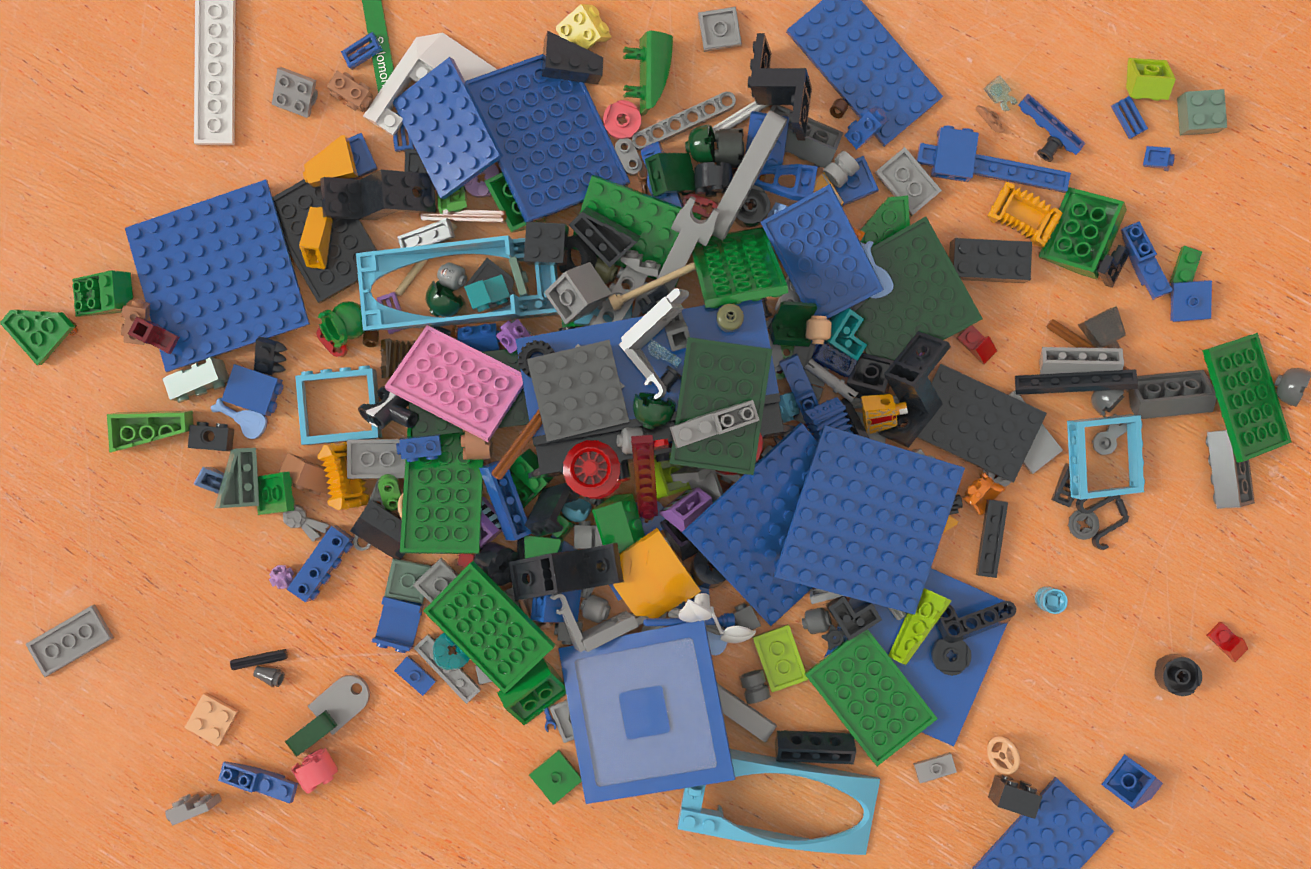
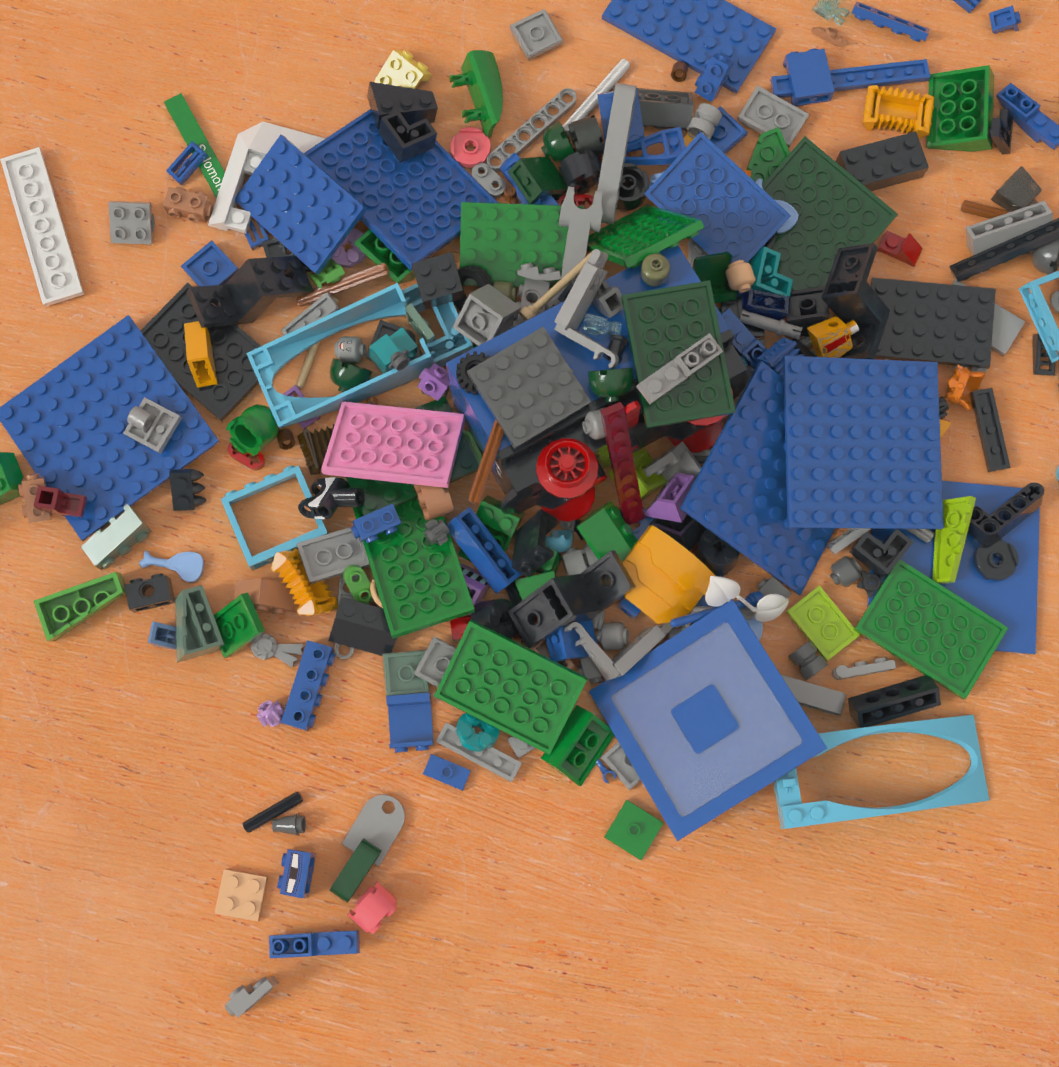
camera: 20 degrees left, 10 degrees down
light grey tile [26,605,114,677] -> none
blue brick [221,364,283,416] -> none
light orange slope [303,135,358,188] -> none
blue brick [458,323,501,352] -> none
black wedge [569,207,641,268] -> none
black bracket [748,33,812,141] -> none
light grey plate [913,752,957,784] -> none
black bush [1037,136,1063,162] -> none
none -> light grey plate [123,397,182,454]
none -> blue slope [277,849,316,898]
none -> black brick [379,110,437,163]
none -> dark grey plate [389,350,410,371]
none -> dark grey gear [423,519,450,546]
none -> light grey plate [832,657,896,680]

